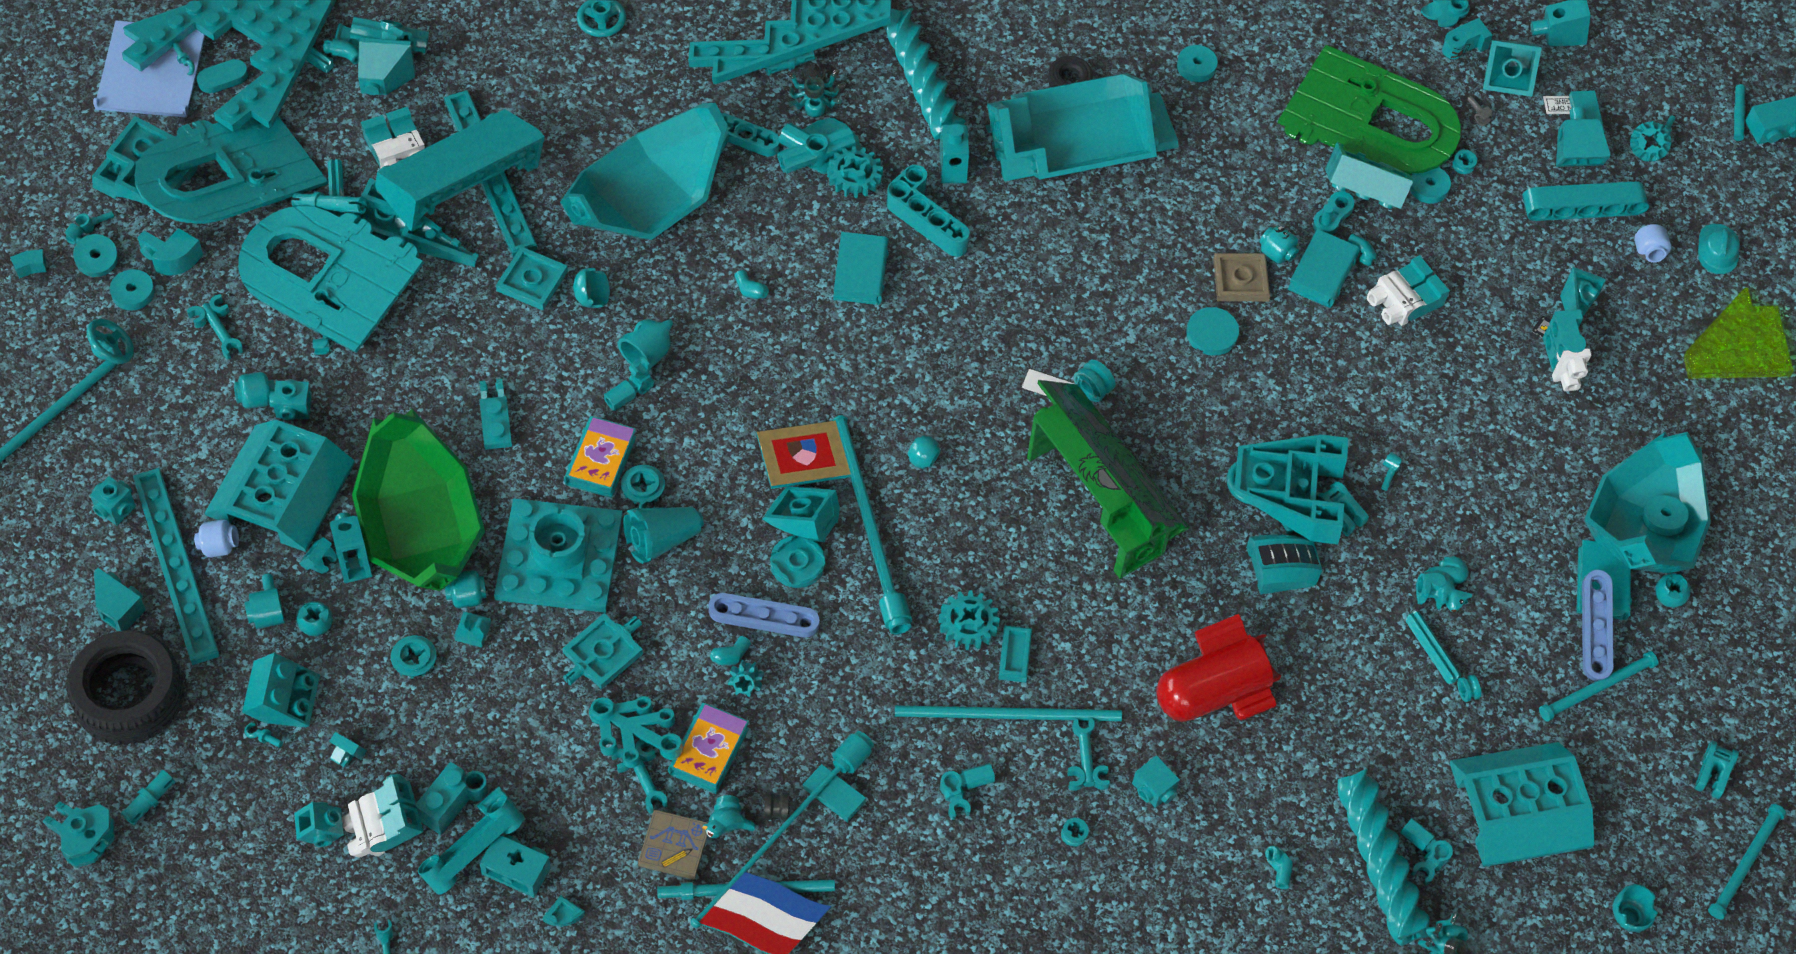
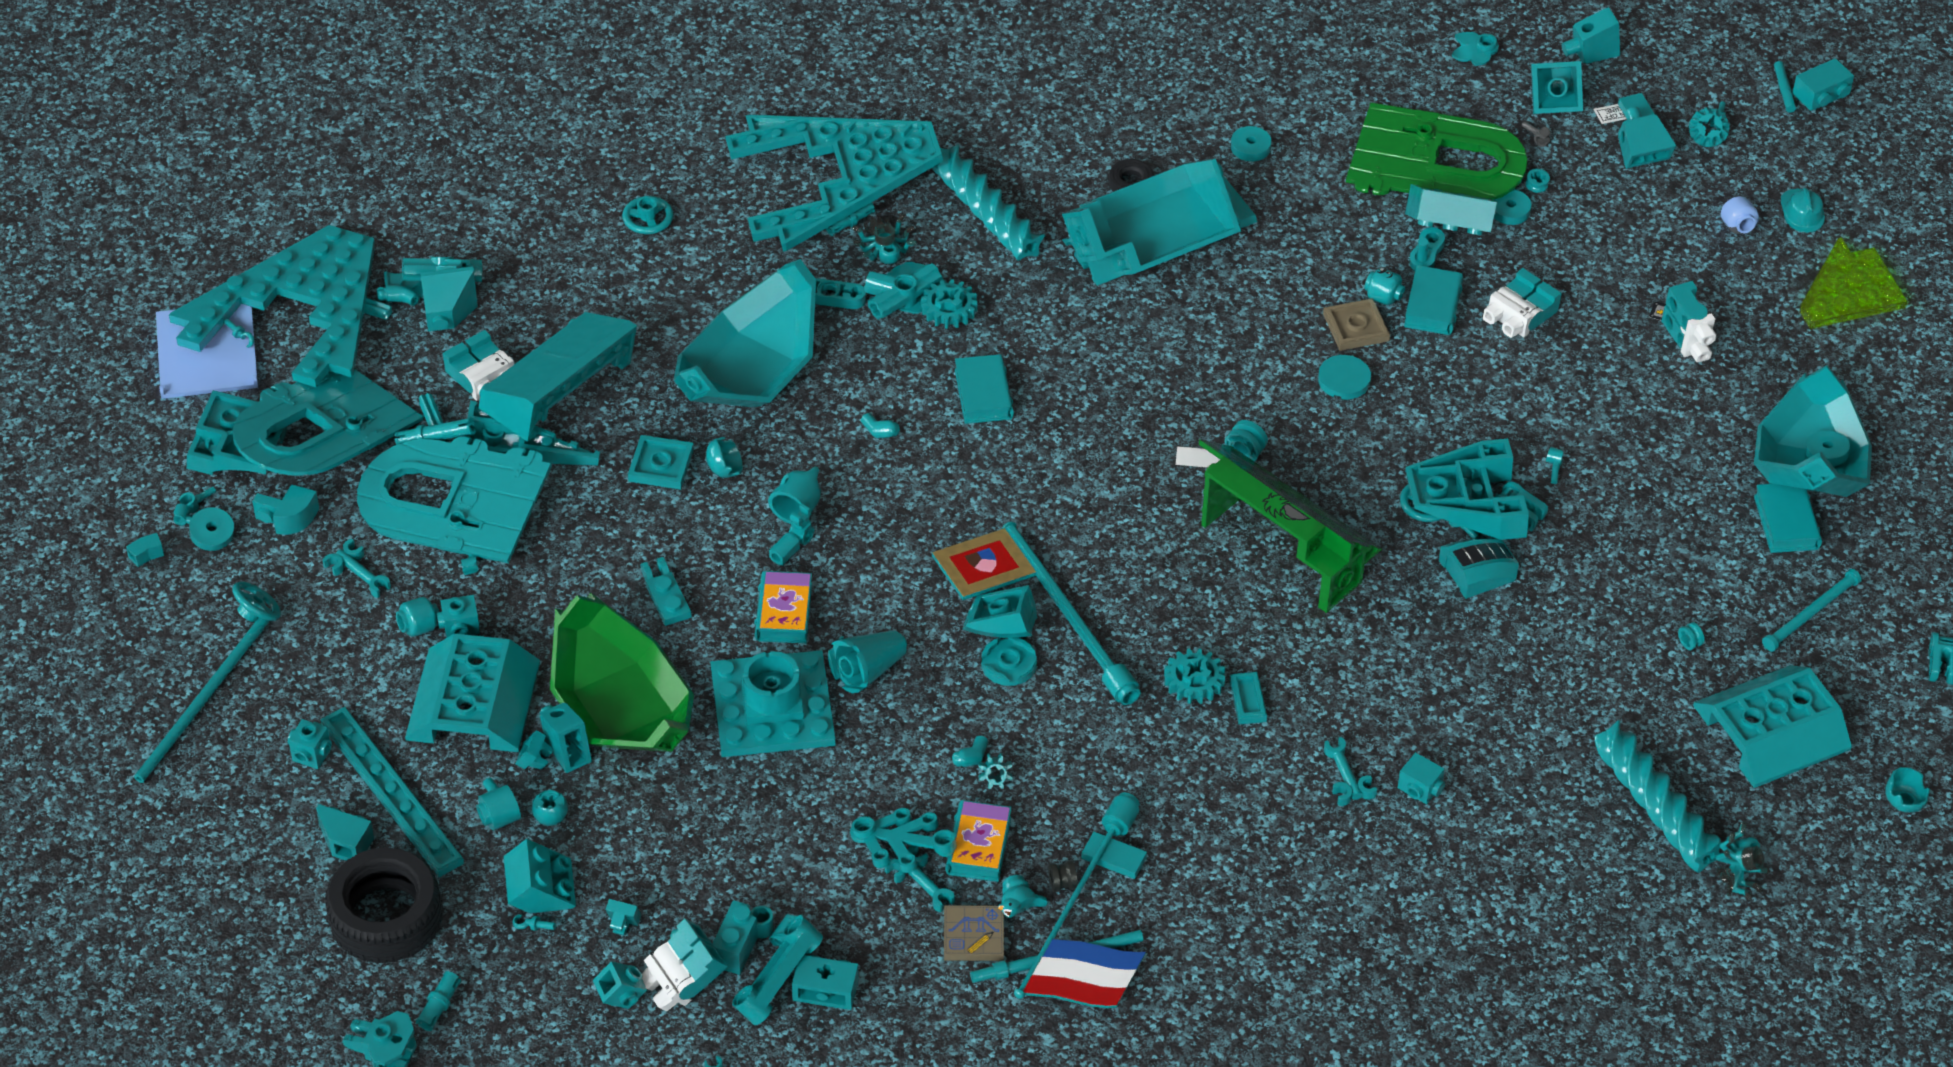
camera: 10 degrees left, 10 degrees down
teal piece [110,269,155,311] -> none
light blue head [194,520,239,558] -> none
teal tile [197,59,248,93] -> none
teal gear [391,635,437,679] -> none
teal tile [444,90,538,258] -> none
teal head [445,570,486,608] -> none
teal tile [454,612,491,648] -> none
teal tile [543,895,585,927] -> none
teal plate [562,613,643,690] -> none
teal gear [621,465,665,504] -> none
medium blue plate [709,593,819,638] -> none
teal beam [886,165,970,257] -> none
teal piece [895,705,1122,721] -> none
teal piece [907,435,941,469] -> none
teal torso [939,124,969,183] -> none
teal bar [940,763,995,820] -> none
teal bush [1061,818,1089,847] -> none
red piece [1156,614,1282,722] -> none
teal arm [1265,845,1293,889] -> none
teal arm [1347,233,1377,266] -> none
teal bar [1400,818,1453,886] -> none
teal axle [1406,611,1461,684] -> none
teal animal [1416,556,1472,612] -> none
teal leg [1442,18,1493,59] -> none
teal beam [1522,181,1649,221] -> none
teal slope [1560,267,1606,316] -> none
medium blue plate [1582,570,1613,681] -> none
teal piece [1655,573,1691,608] -> none

